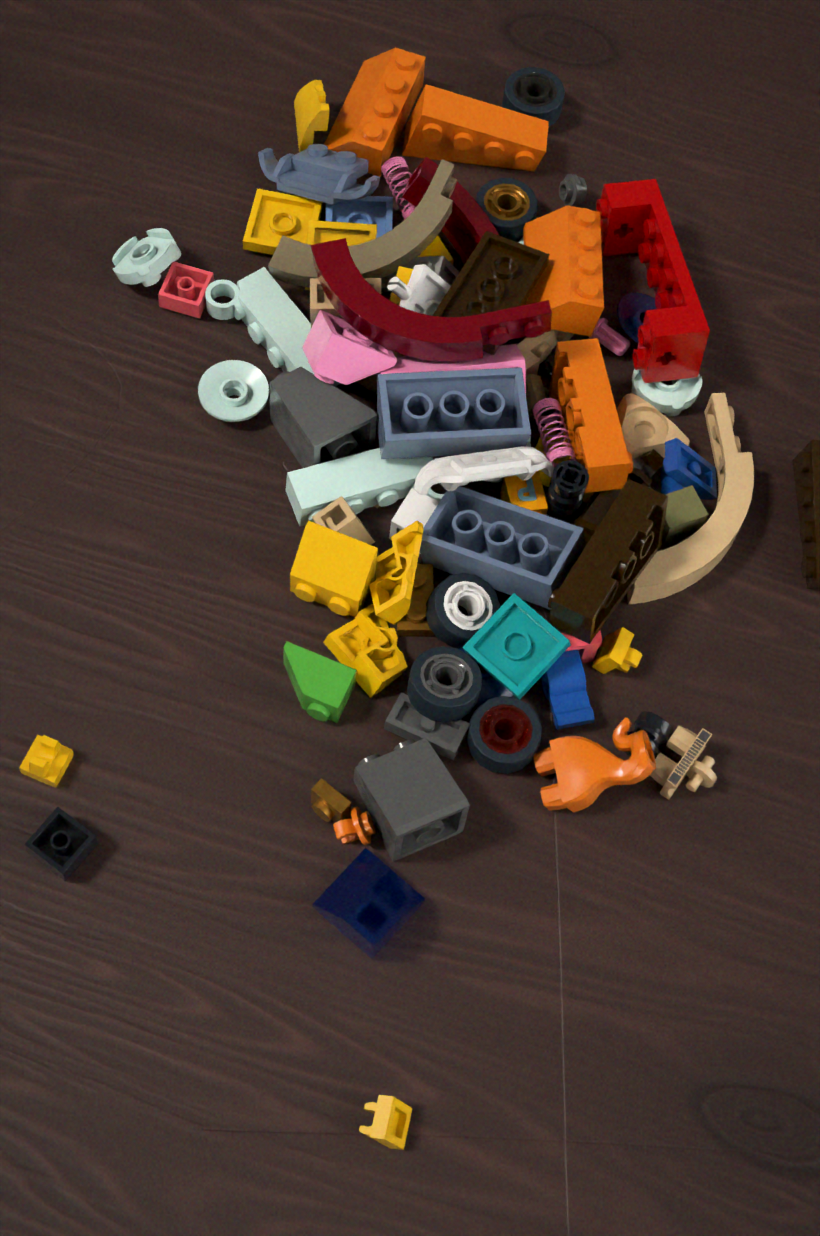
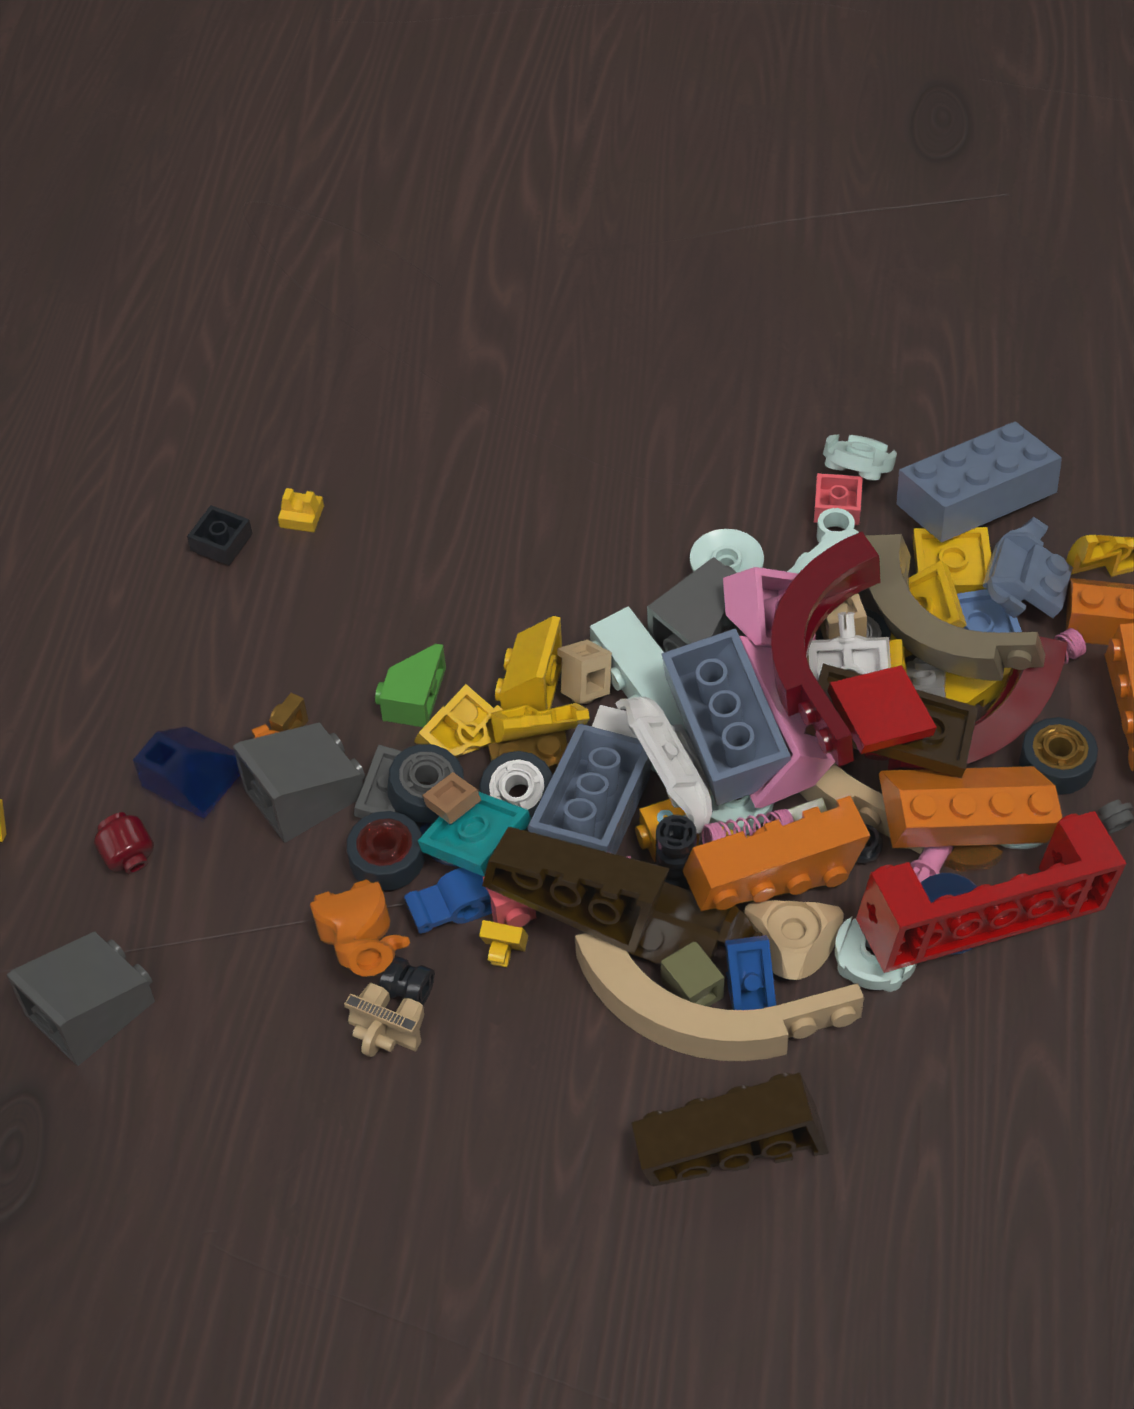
camera: 90 degrees right, 10 degrees down
none -> dark grey slope [7,931,155,1067]
none -> dark red head [94,812,154,874]
none -> medium nougat plate [422,772,481,824]
none -> red tile [827,665,937,754]
none -> sand blue brick [896,422,1062,543]

